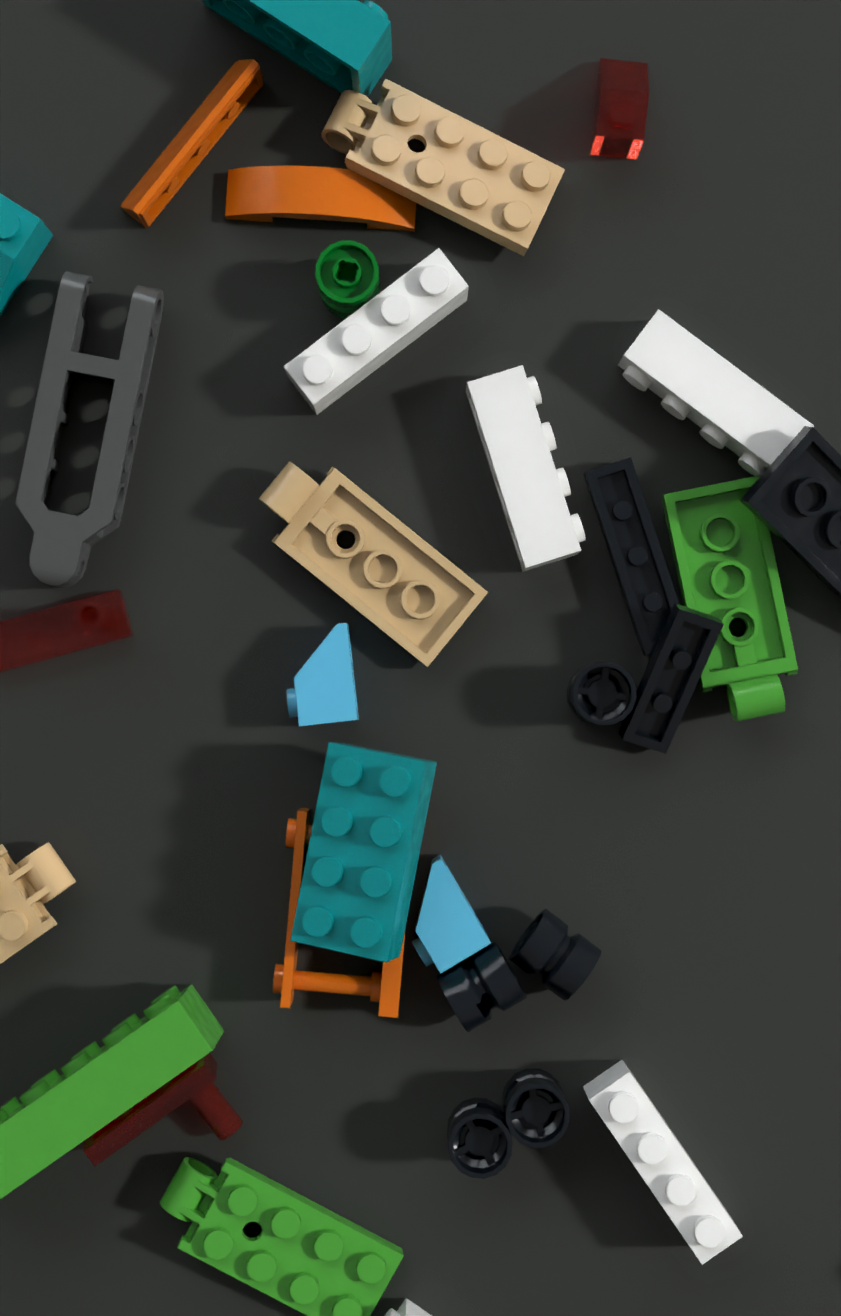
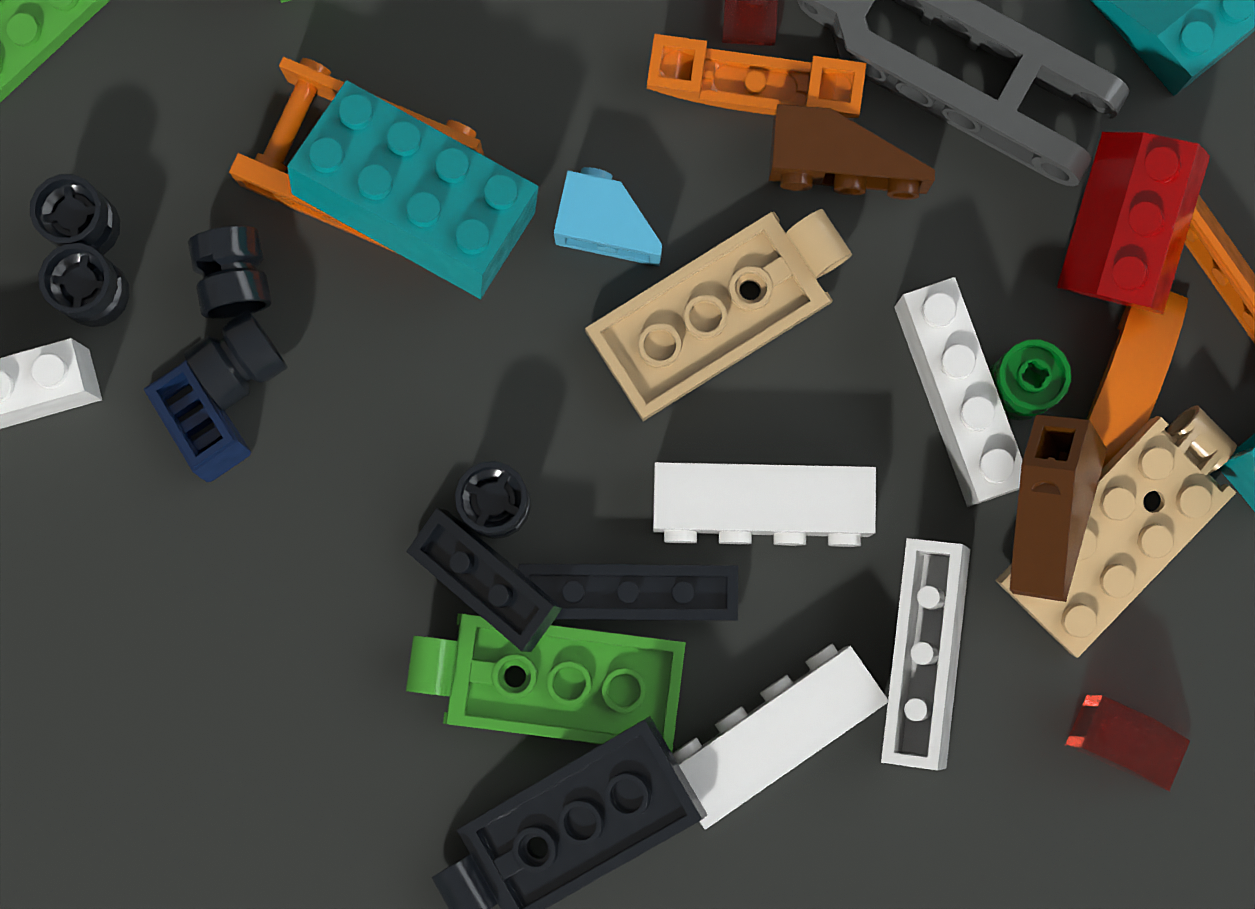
camera: 110 degrees right, 5 degrees down
medium azure slope [412,855,491,974] -> none
none -> dark blue slope [144,360,251,482]
none -> orange slope [647,34,867,118]
none -> reddish brown slope [768,104,935,200]
none -> white brick [881,538,971,771]
none -> reddish brown slope [1009,415,1107,602]
none -> red slope [1057,132,1210,315]

